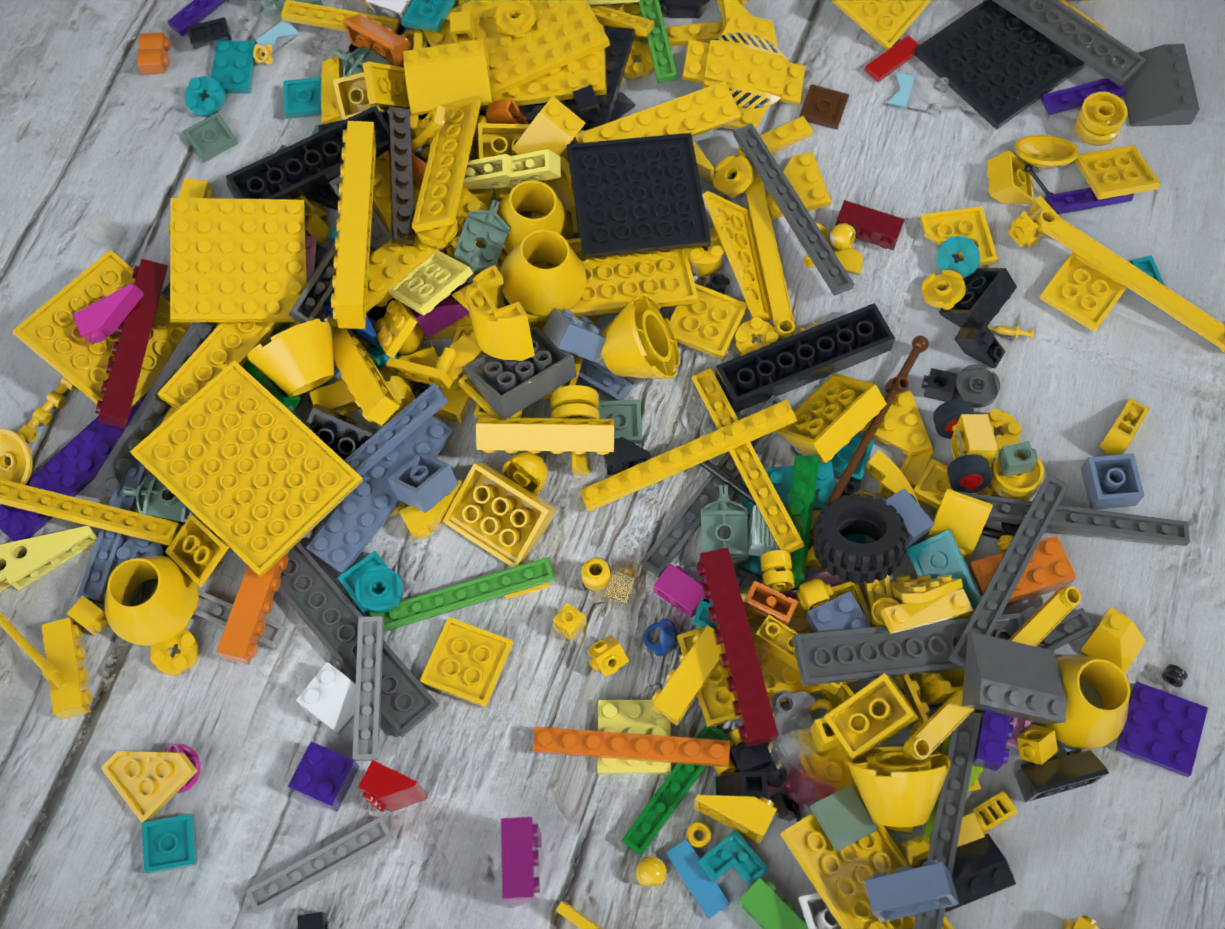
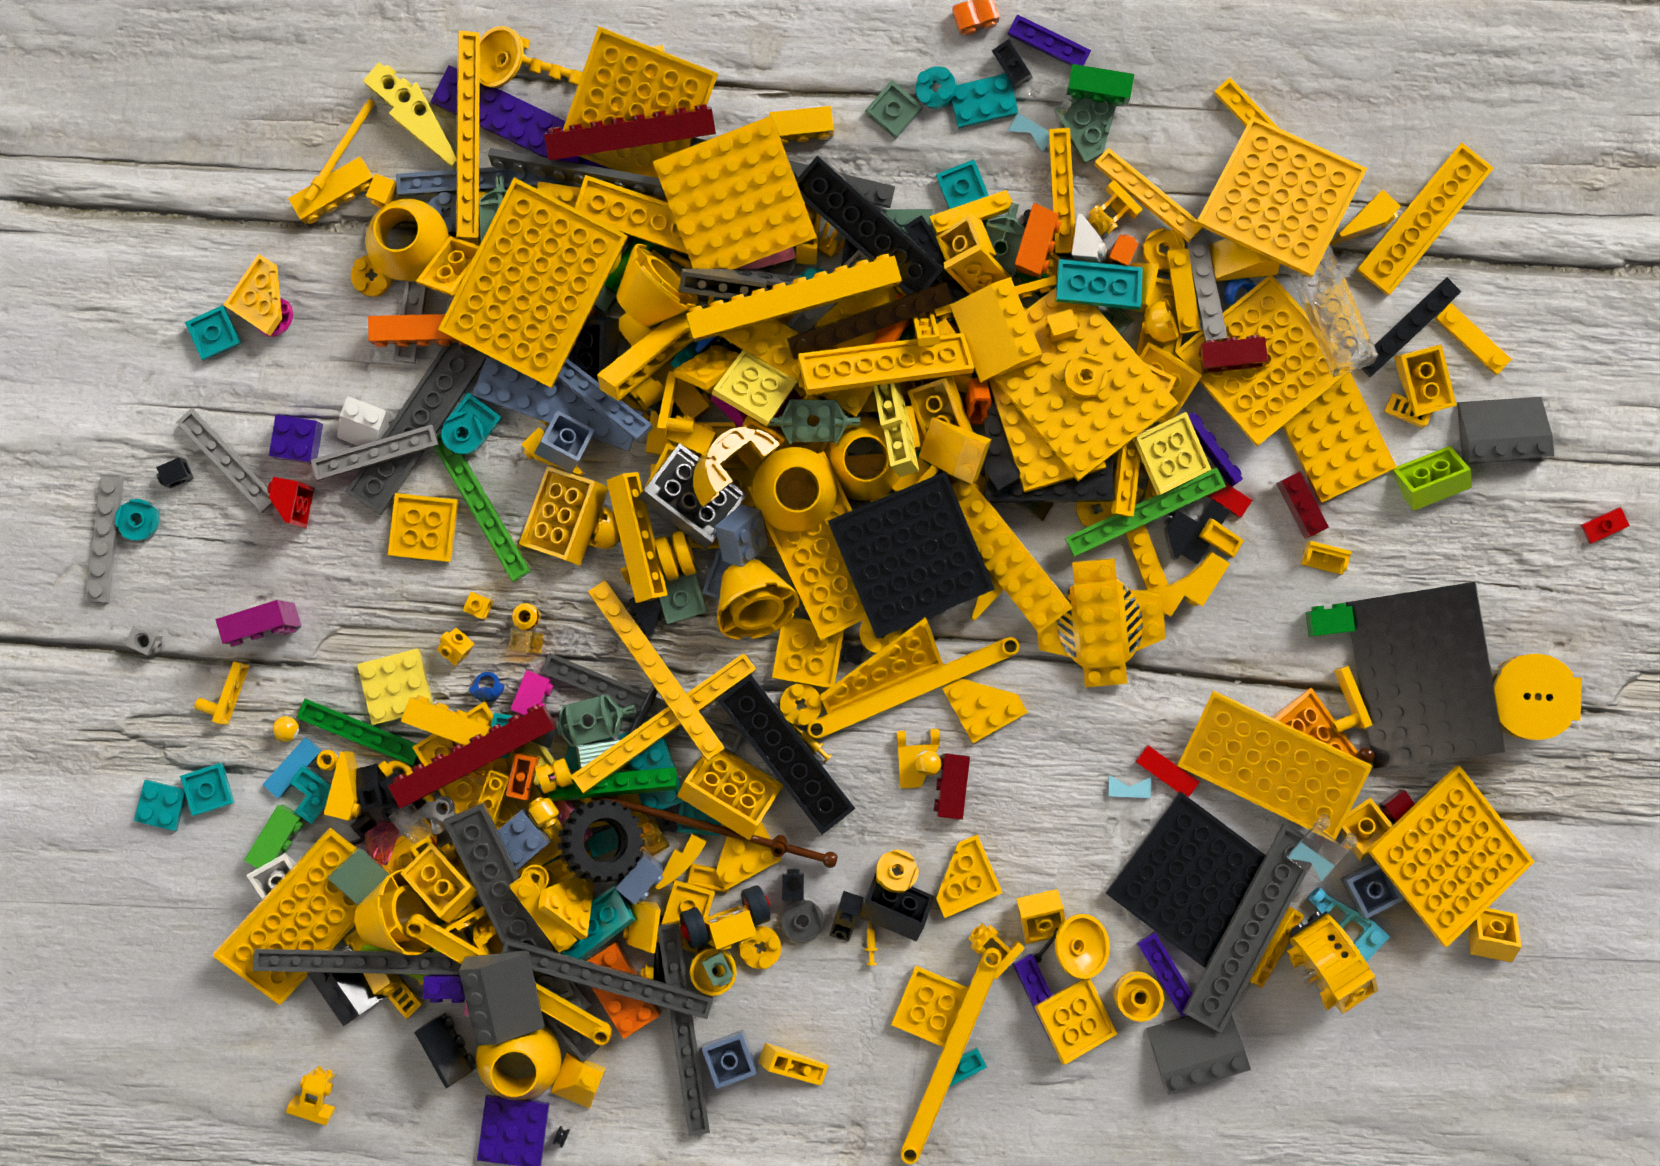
camera: 75 degrees right, 20 degrees up
dark pink slope [73,283,144,344] -> none
yellow plate [253,44,273,64] -> none
orange plate [532,726,730,767] -> none
yellow plate [713,155,755,198] -> none
dark grey plate [733,124,855,296] -> none
yellow plate [760,116,814,154] -> none
reddish brown tile [799,84,849,130] -> none
sand blue brick [864,860,959,922] -> none
teal plate [936,236,981,278] -> none
yellow brick [1017,724,1058,765] -> none

